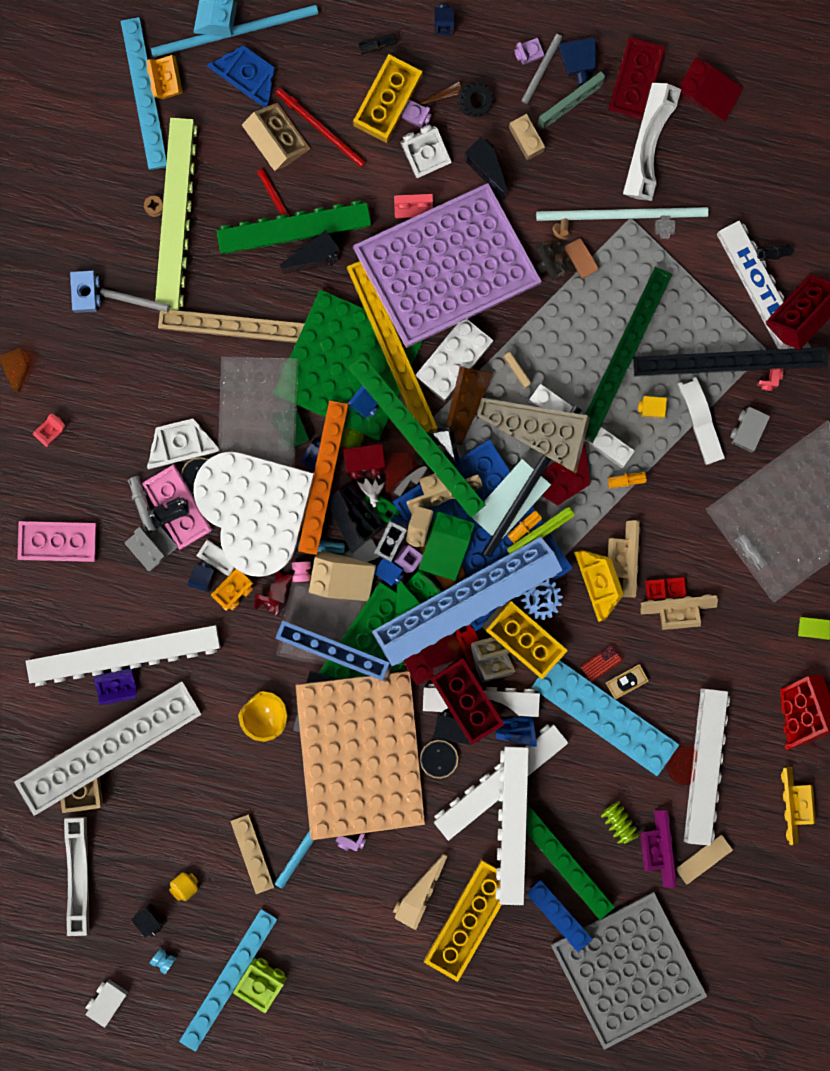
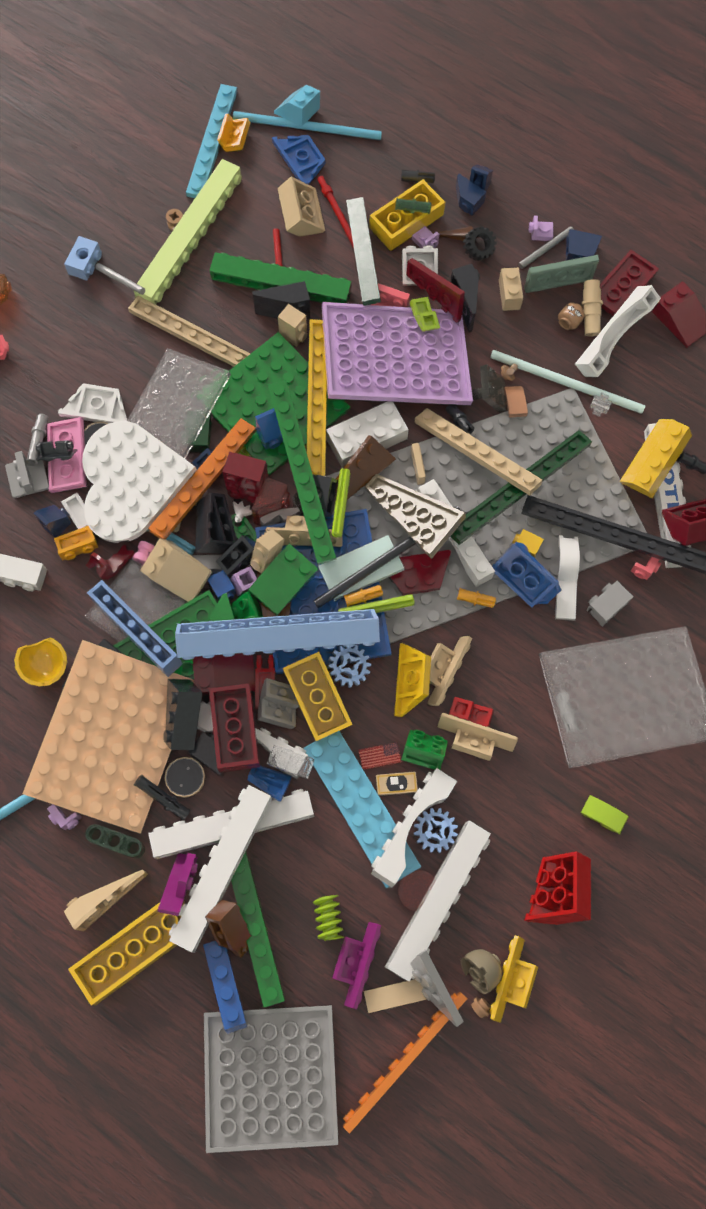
camera: 25 degrees right, 15 degrees down
none -> clear green beam [85,824,145,859]
none -> black pin [134,775,190,821]
none -> magenta bracket [158,853,198,916]
none -> black wedge [163,679,202,750]
none -> reddish brown hinge [205,899,251,958]
none -> clear slope [267,745,315,779]
none -> tan brick [278,304,307,347]
none -> lime axle [332,468,350,538]
none -> orange plate [343,992,467,1134]
none -> tile [346,197,381,306]
none -> white arch [371,768,457,888]
none -> clear green pin [395,198,431,214]
none -> green bracket [401,730,448,770]
none -> dark red wing [406,258,465,323]
none -> lime slope [409,297,440,332]
none -> light grey wing [410,950,464,1027]
none -> light blue gear [414,808,458,853]
none -> tan plate [415,408,542,496]
none -> black pin [446,404,475,434]
none -> dark blue slope [456,174,486,216]
none -> dark tan cylinder [460,949,502,994]
none -> medium nougat plate [471,997,491,1018]
none -> blue slope [492,542,562,607]
none -> medium nougat head [558,303,585,330]
none -> tan piece [581,280,603,337]
none -> yellow slope [620,419,692,498]

